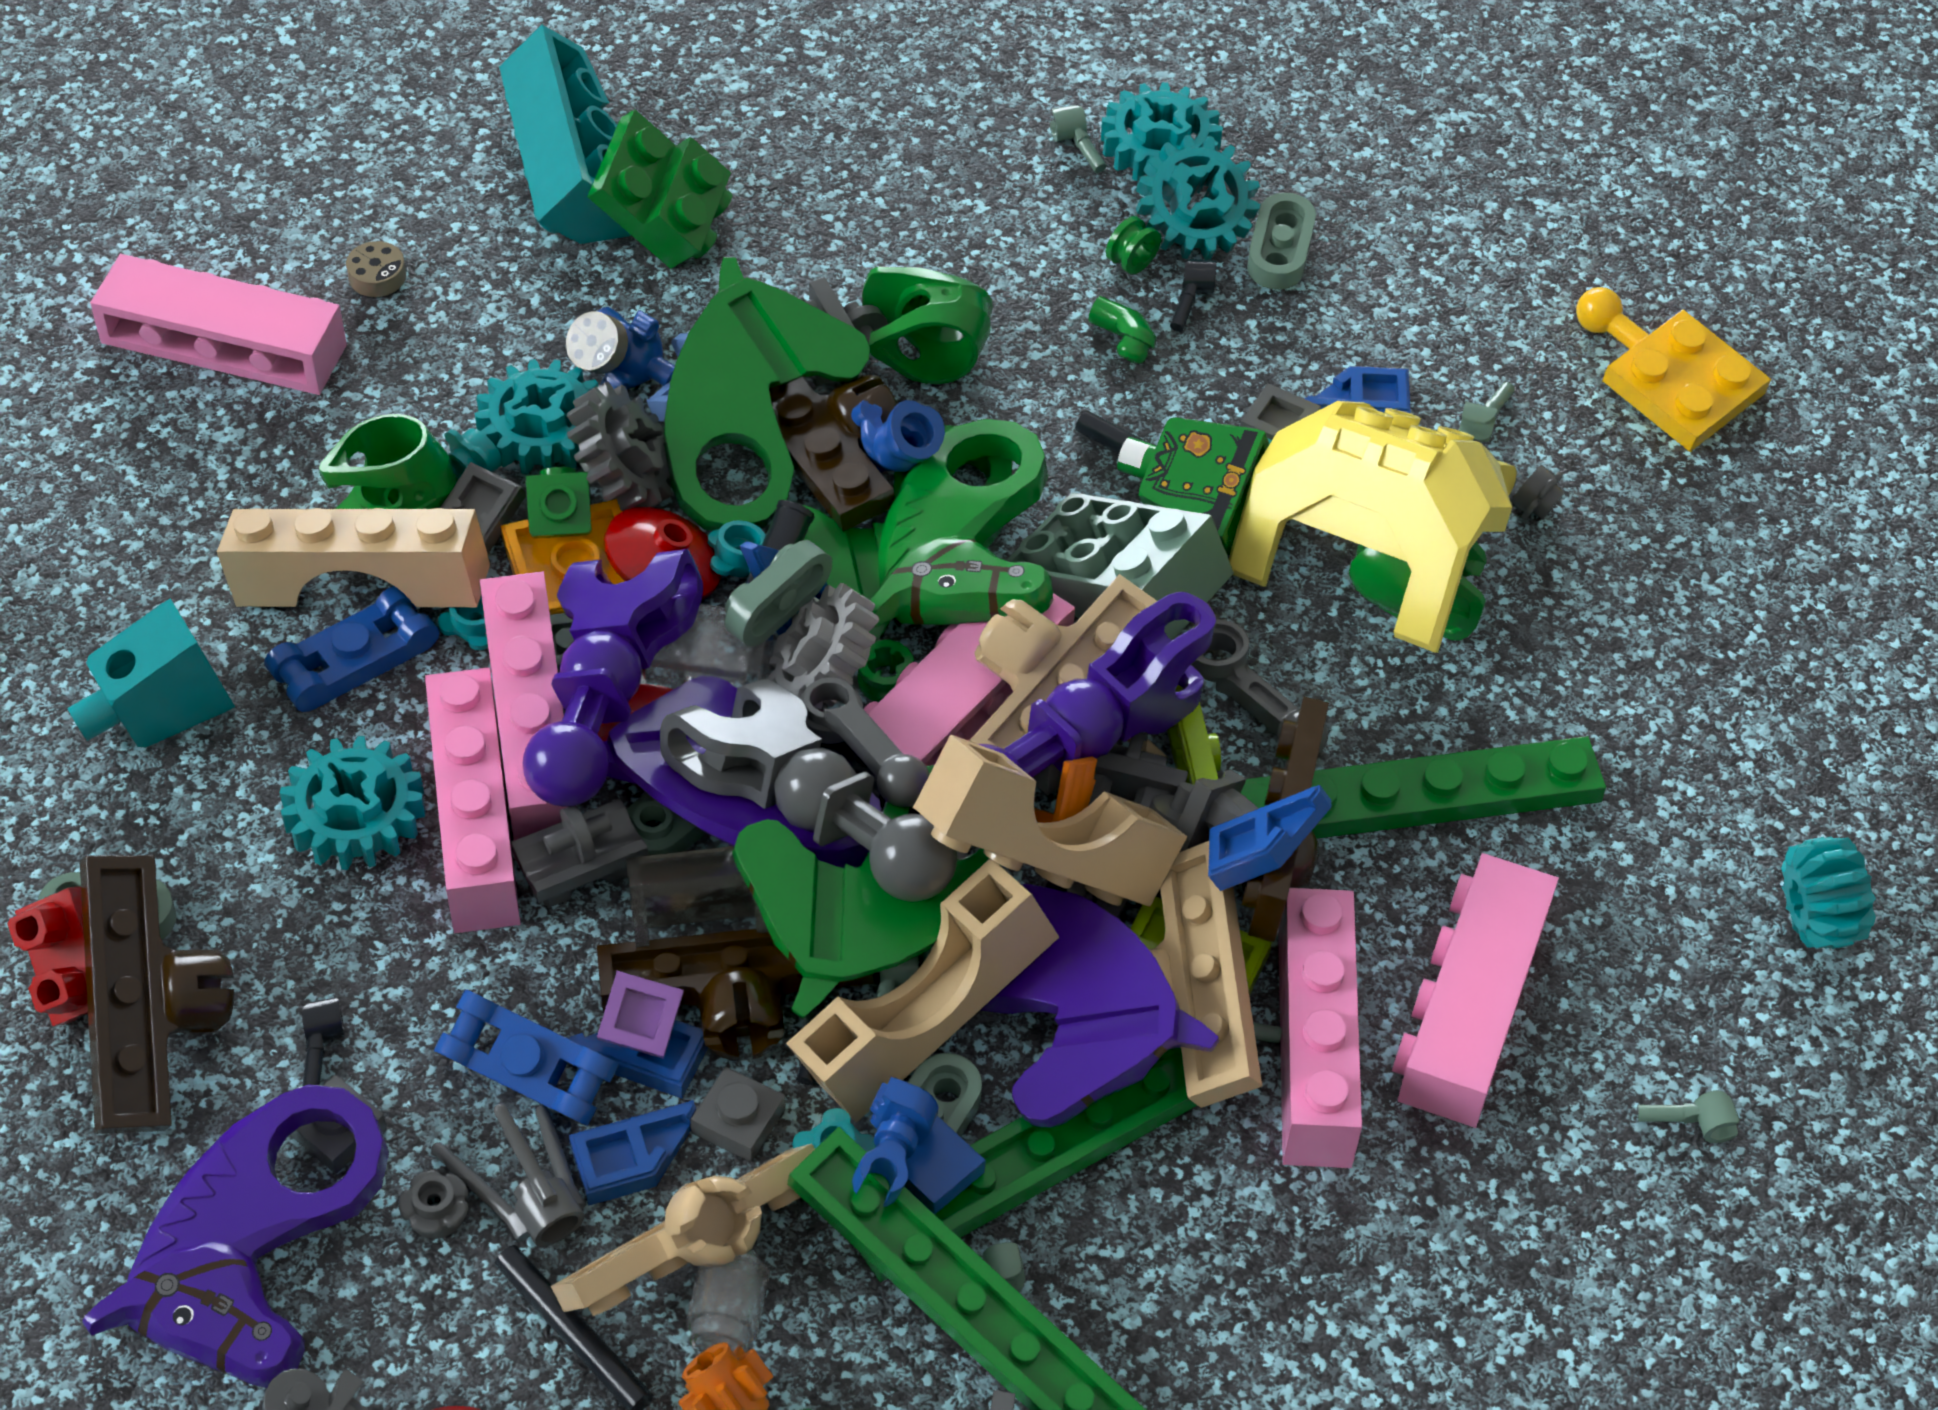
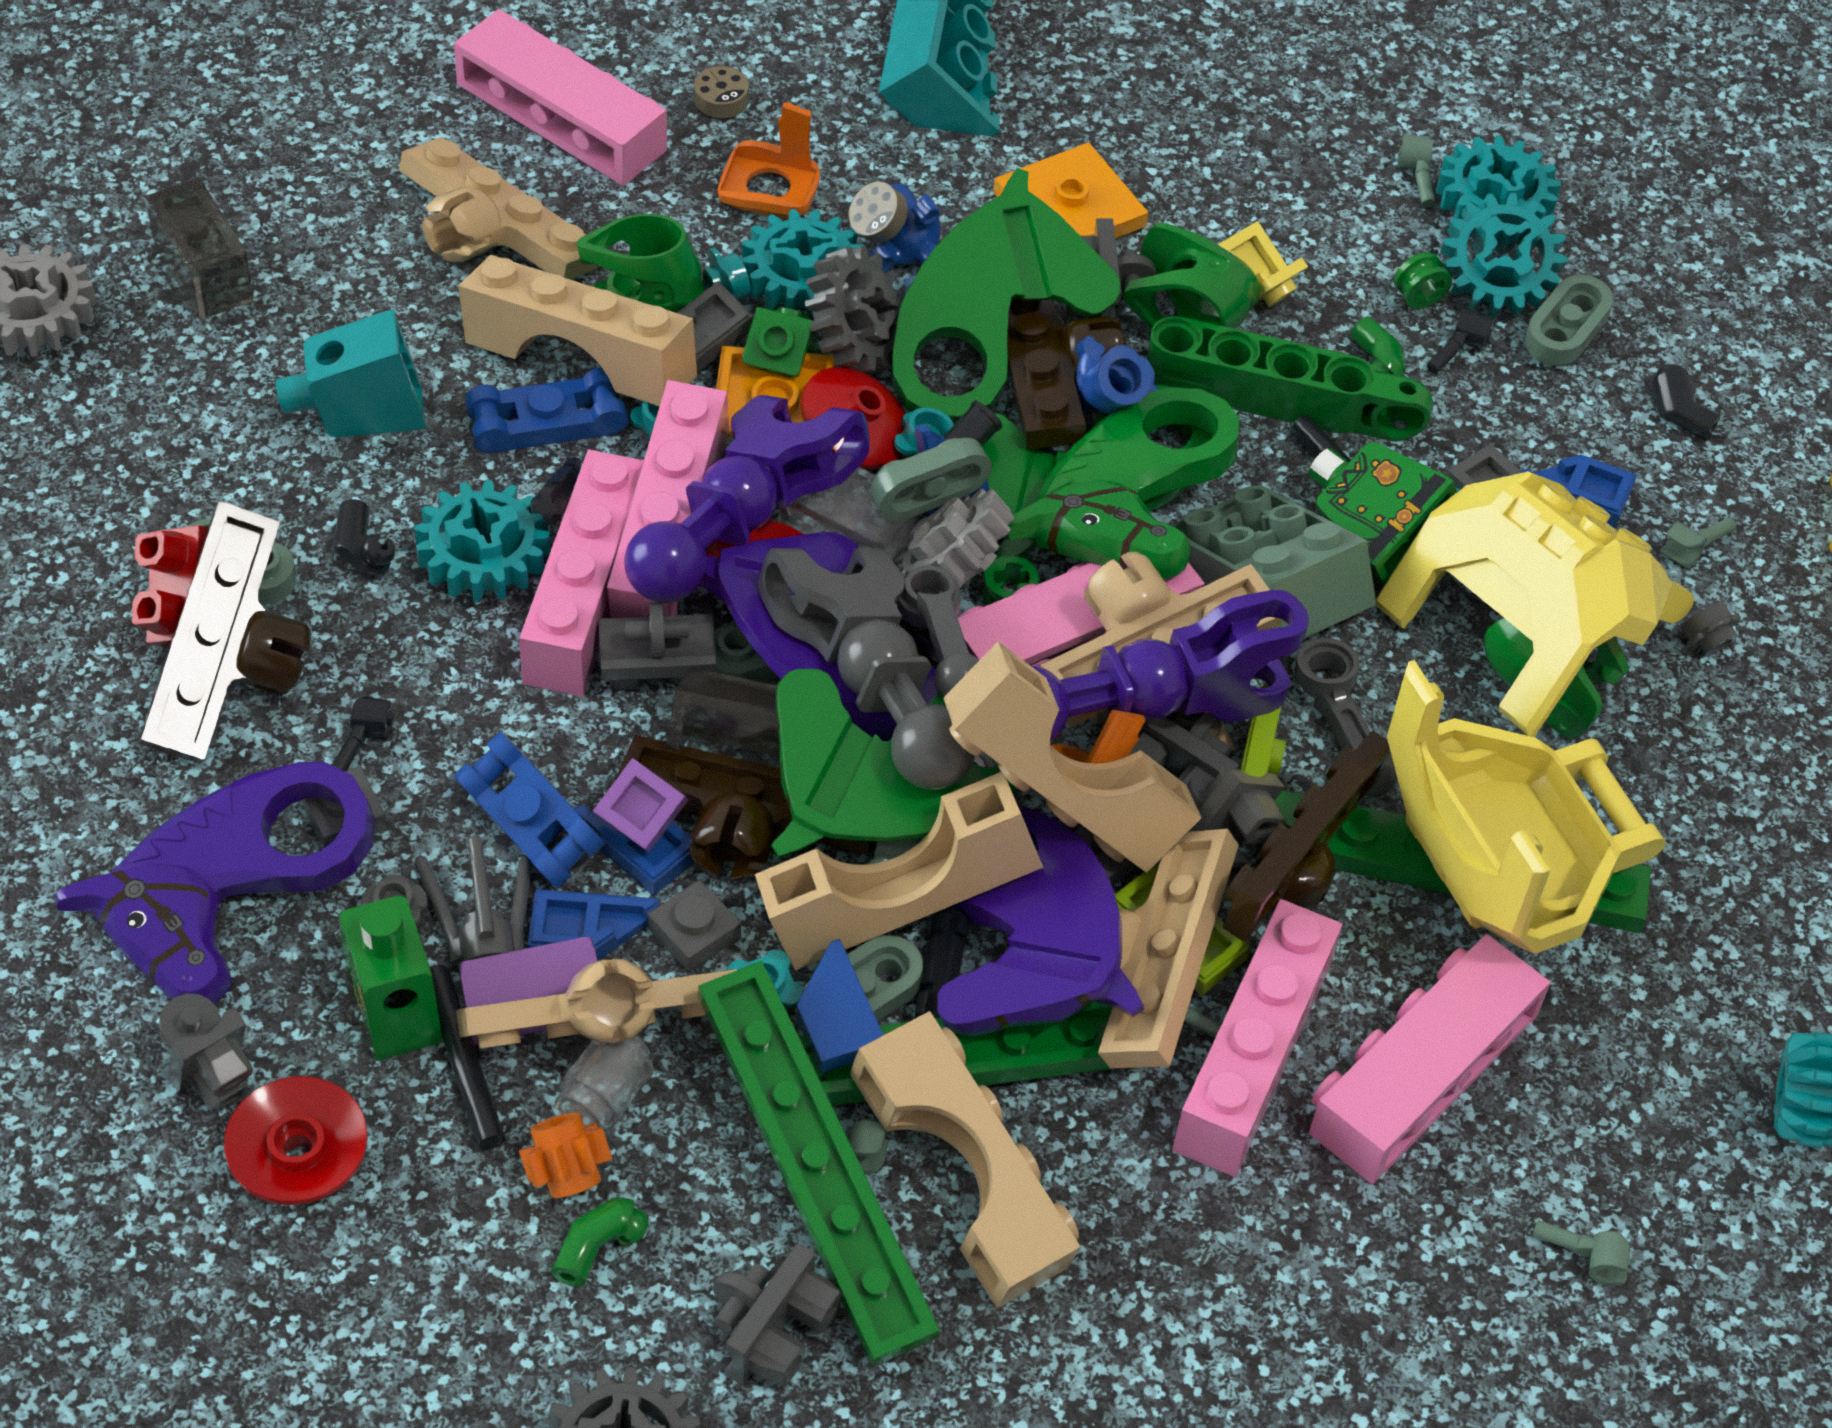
camera: 20 degrees right, 0 degrees up
green plate [587,109,733,269] -> none
blue piece [852,1077,939,1207] -> none
blue tile [1208,785,1331,891] -> none
none -> black arm [334,499,395,575]
none -> green torso [338,895,443,1062]
none -> tan plate [399,137,601,280]
none -> medium lavender slope [458,937,597,1045]
none -> black axle [530,457,581,525]
none -> orange piece [717,102,821,220]
none -> tan arch [850,1011,1081,1309]
none -> black axle [914,908,969,1019]
none -> light orange plate [993,142,1149,239]
none -> green piece [1146,316,1433,442]
none -> light yellow bracket [1218,221,1308,307]
none -> light yellow piece [1387,660,1666,954]
none -> black arm [1652,364,1721,440]

